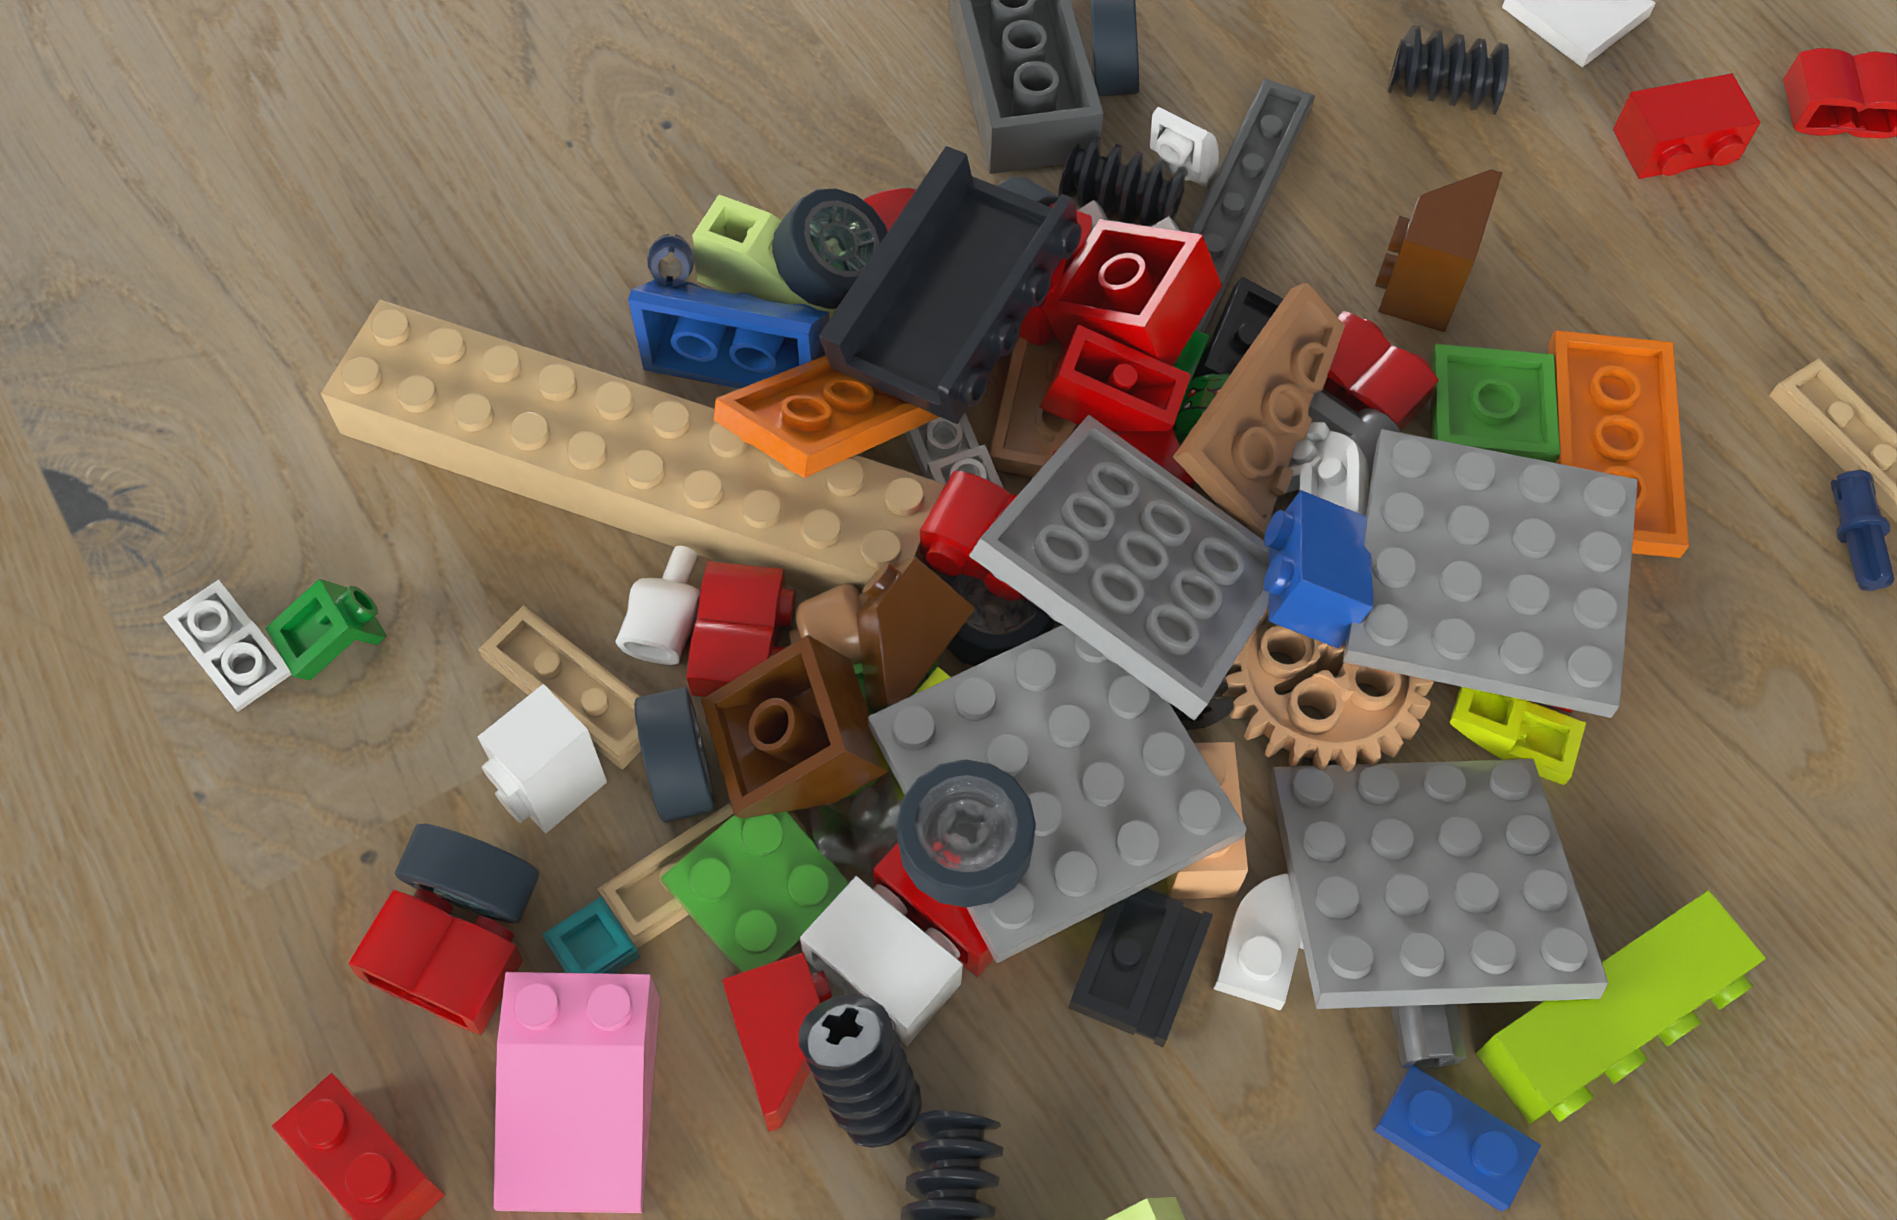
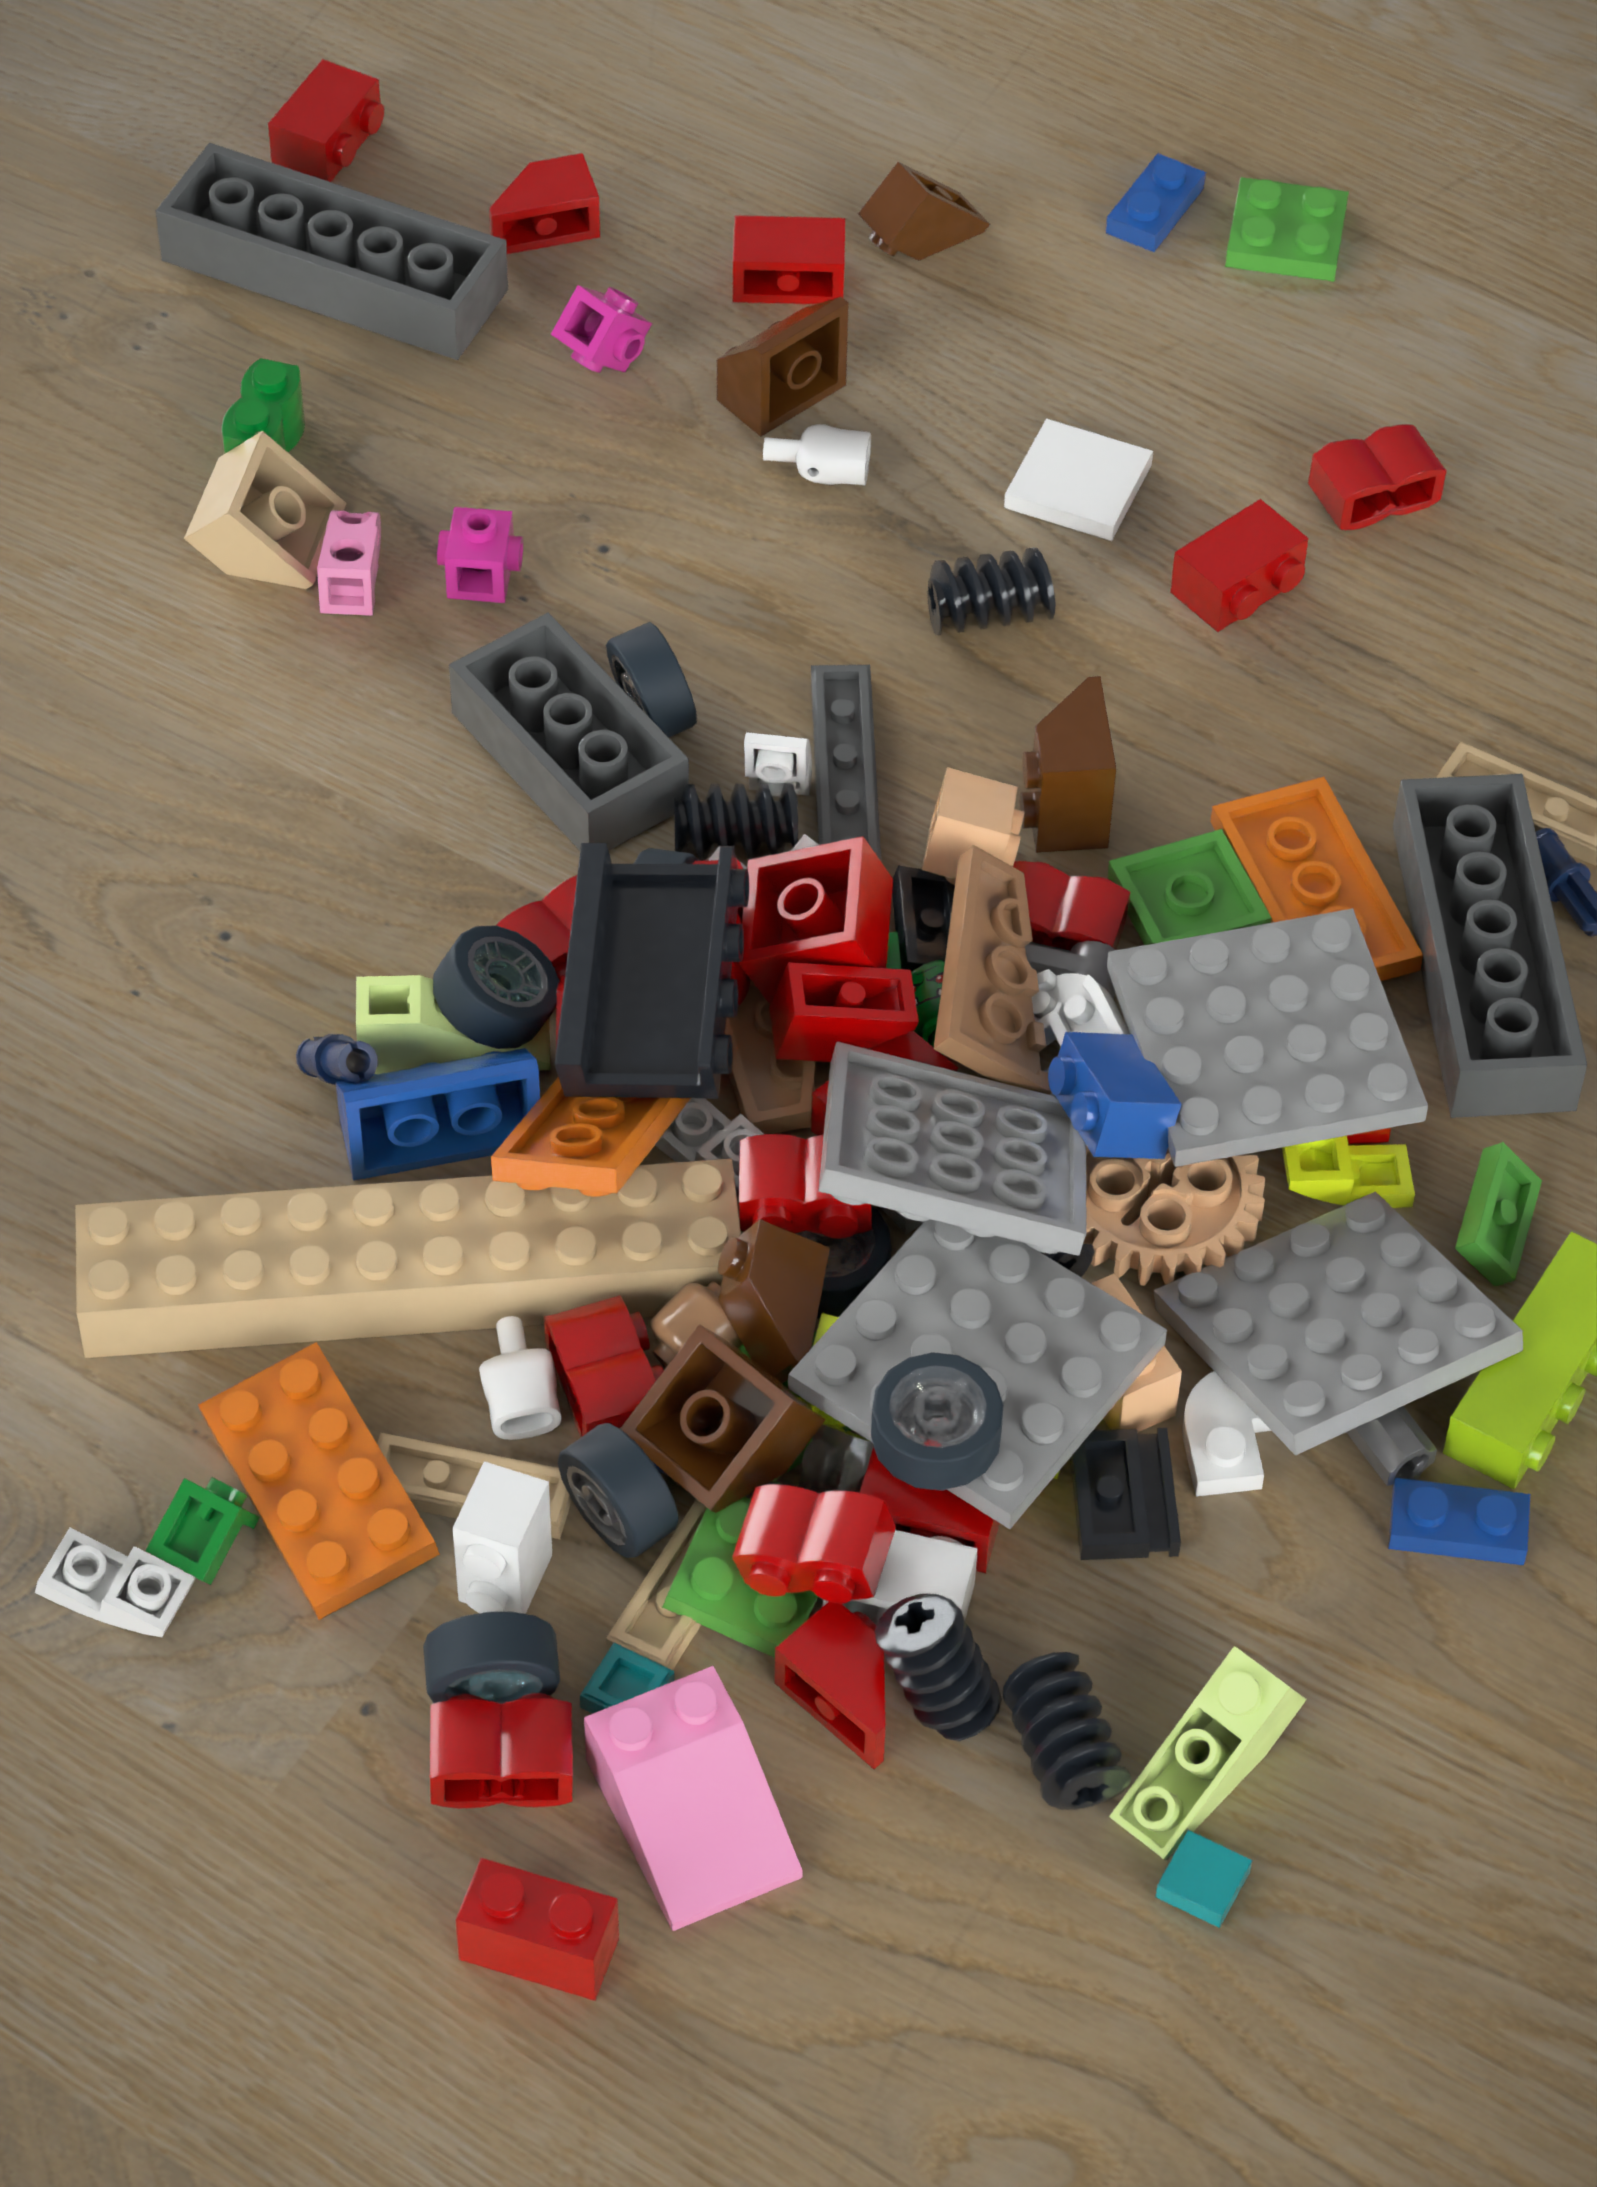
camera: 25 degrees left, 10 degrees down
none -> orange plate [198,1342,440,1620]
none -> red brick [732,1485,896,1604]
none -> light nougat brick [922,767,1024,885]
none -> dark grey brick [1393,774,1587,1118]
none -> bright green plate [1455,1142,1542,1287]

